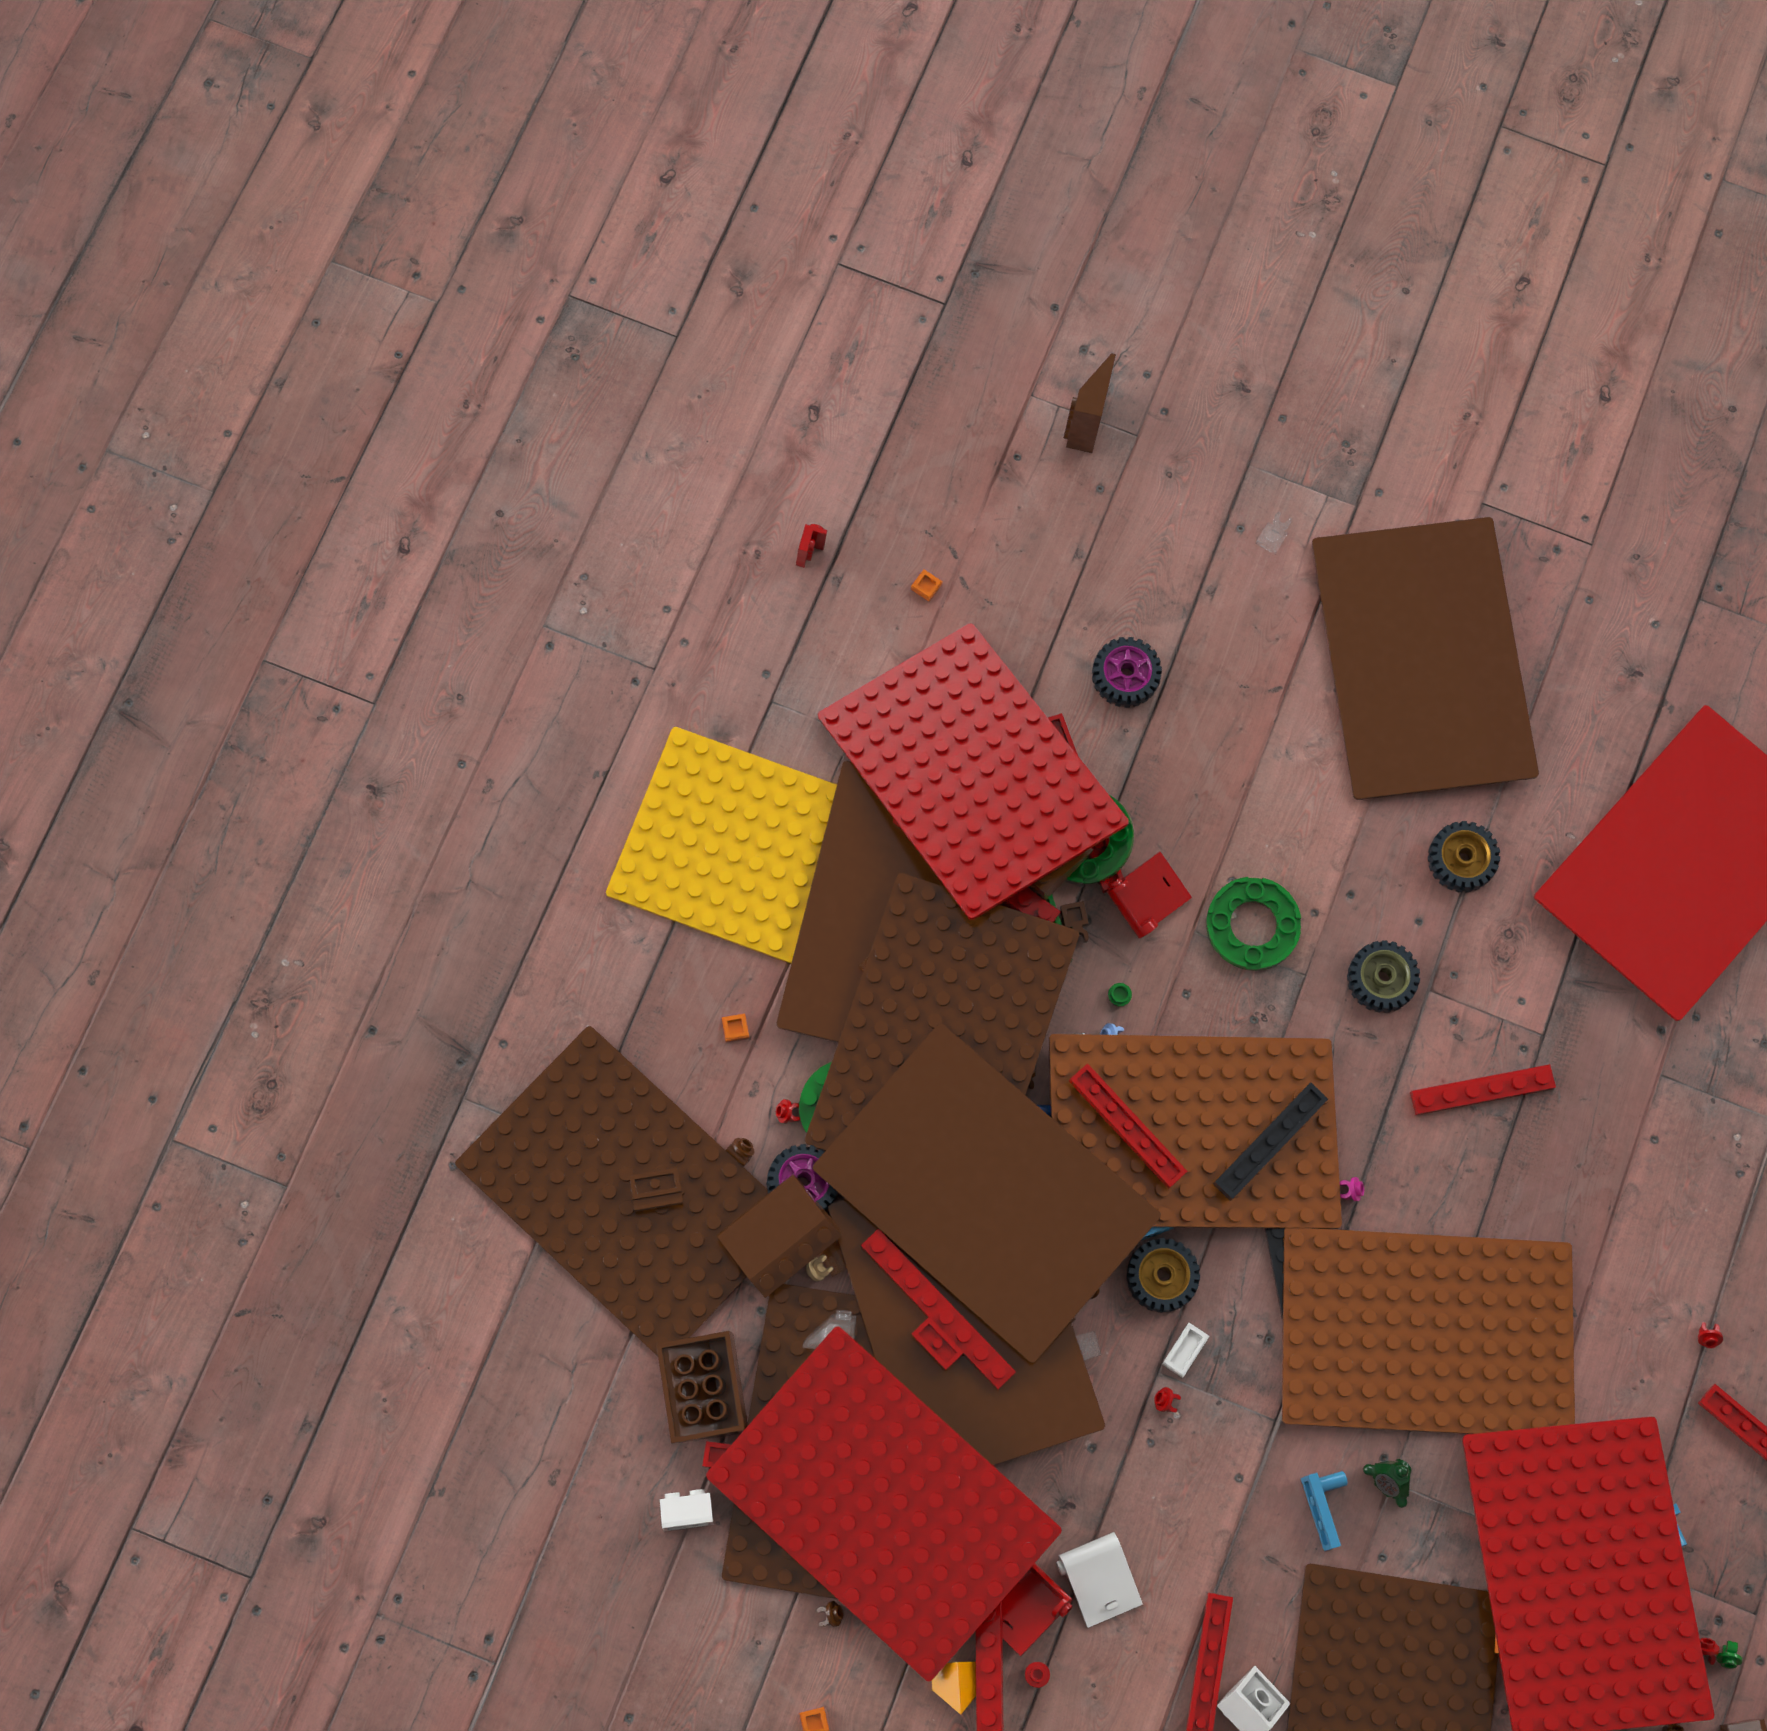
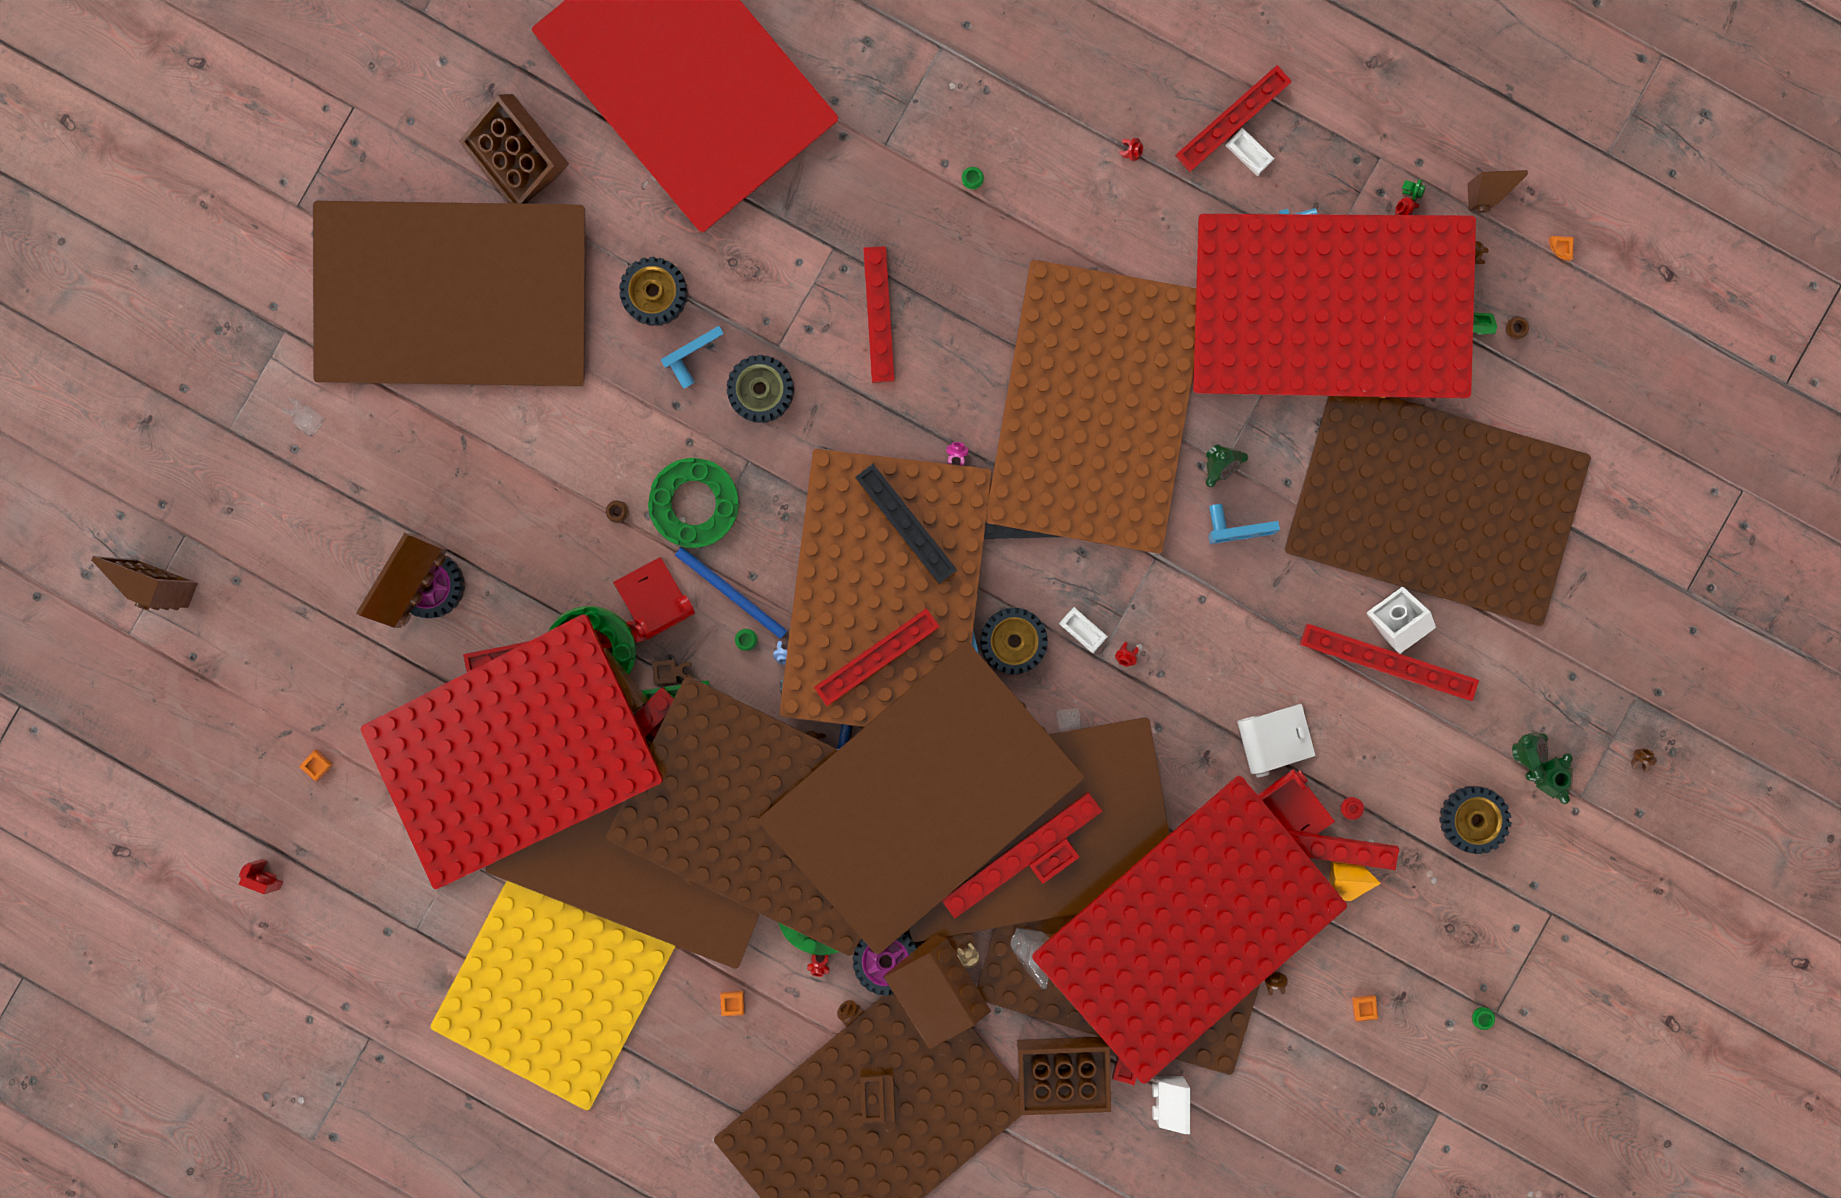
camera: 75 degrees left, 15 degrees up
none -> reddish brown slope [356,532,447,628]
none -> reddish brown slope [459,94,569,204]
none -> reddish brown plate [606,500,629,523]
none -> dark azure piece [661,326,724,389]
none -> blue piece [675,547,788,639]
none -> green plate [961,167,984,190]
none -> white tile [1225,128,1275,177]

